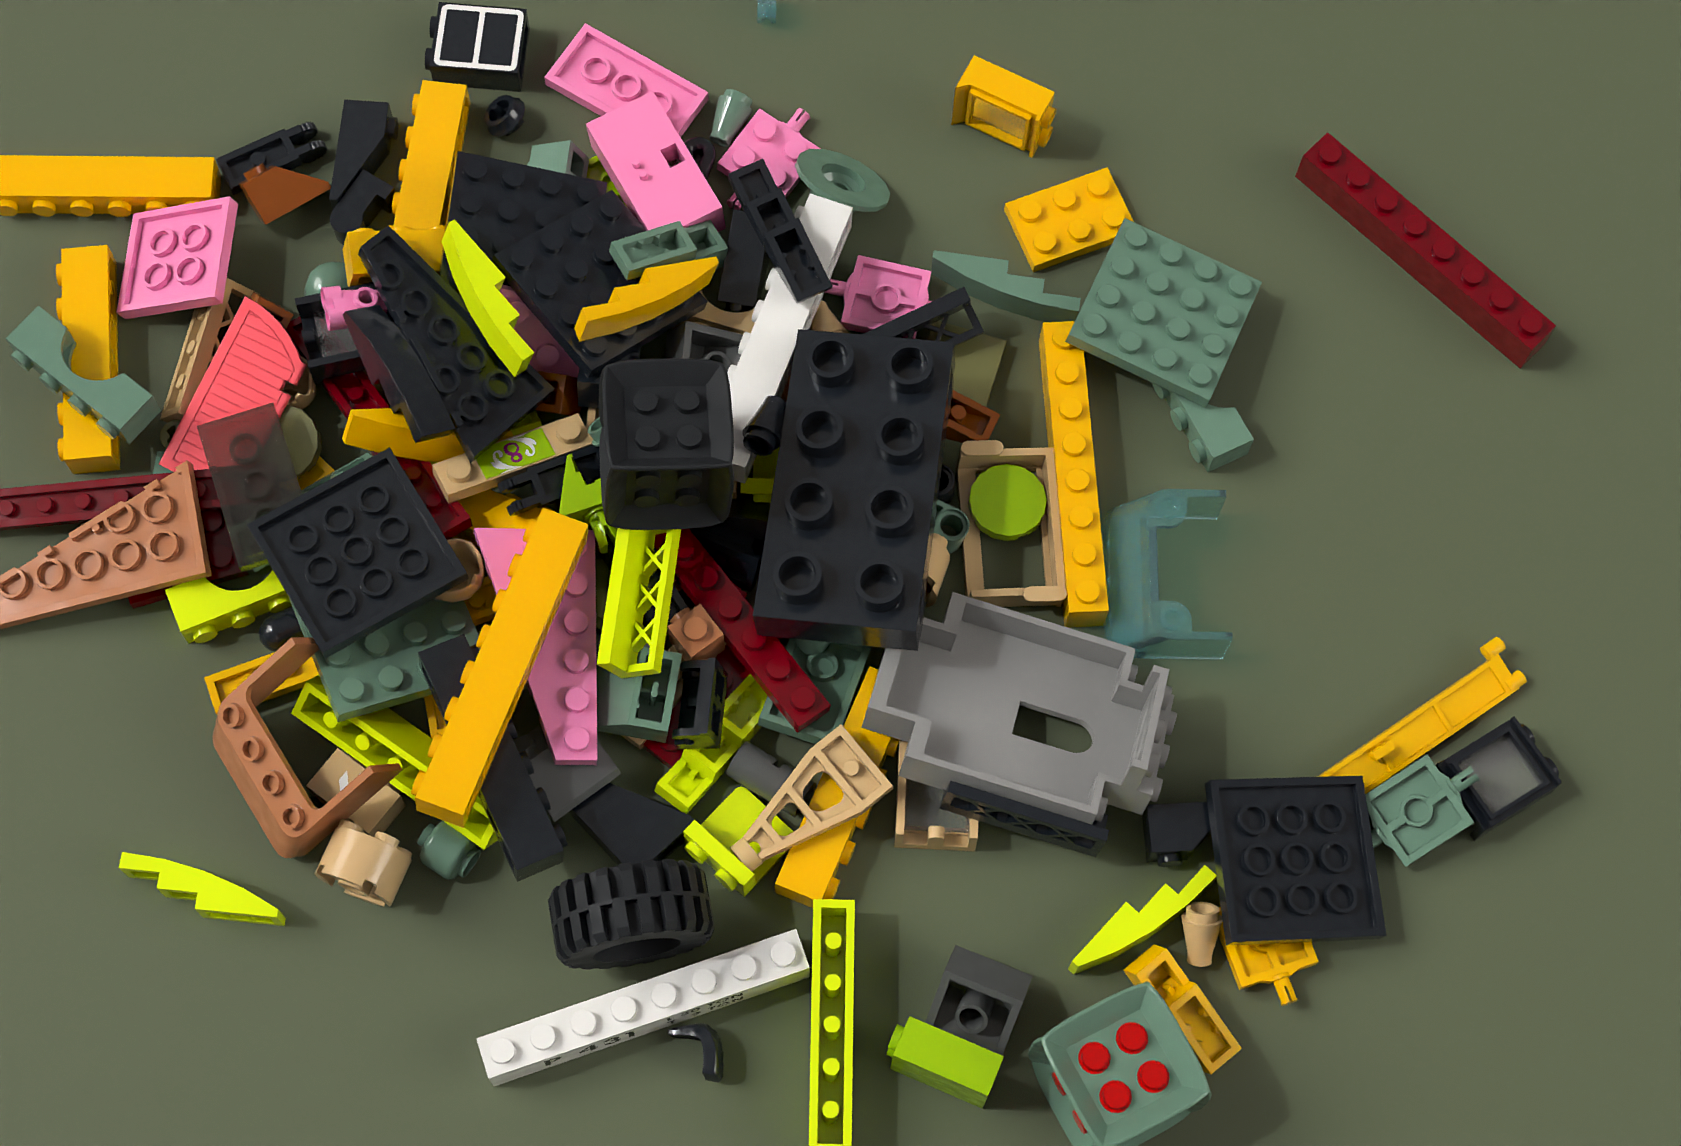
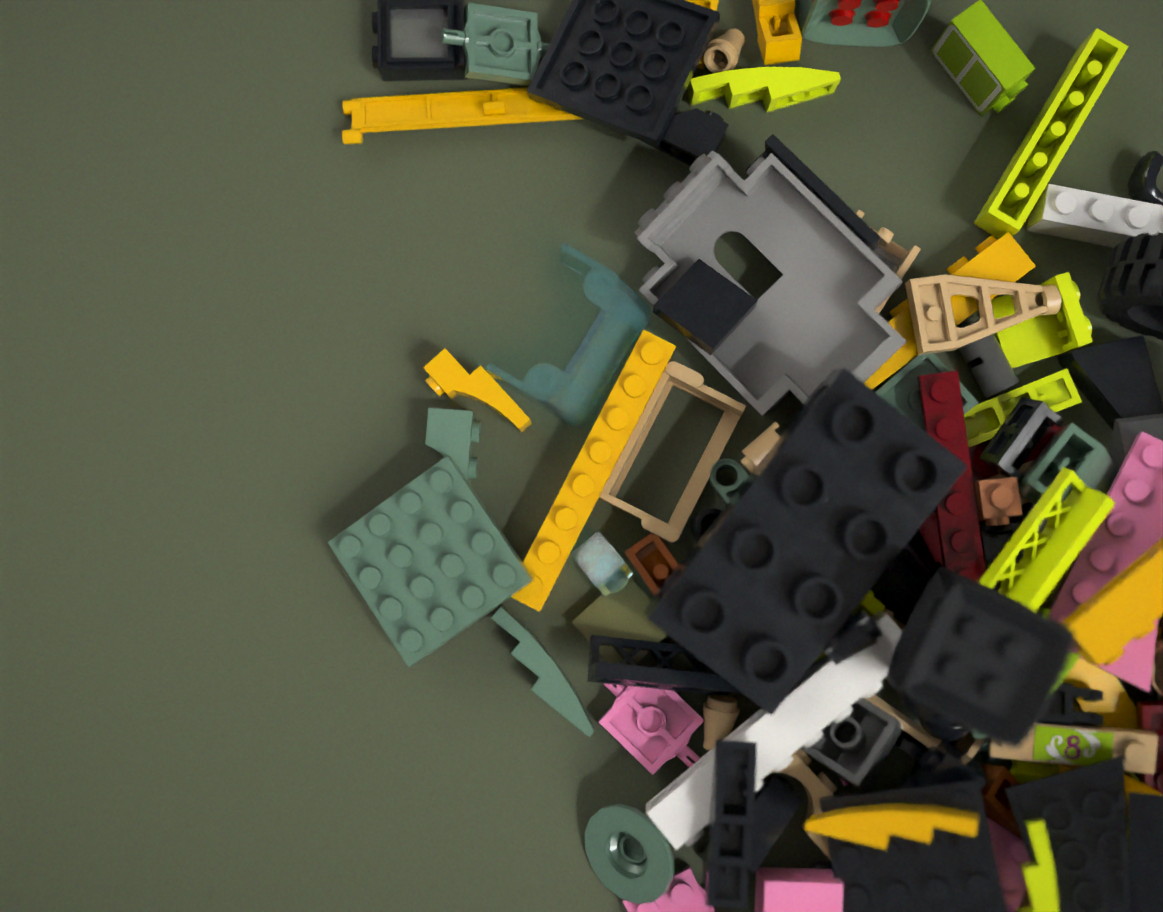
camera: 145 degrees left, 15 degrees up
sand green slope [609,220,728,281] -> none
dark grey slope [925,945,1033,1055] -> none
yellow window [951,55,1057,158] -> none
lime tile [968,464,1047,541] -> none
yellow plate [1004,167,1134,272] -> none
dark red brick [1295,132,1556,369] -> none
none -> yellow slope [423,348,532,433]
none -> clear light blue brick [570,531,634,597]
none -> black tile [652,259,757,355]

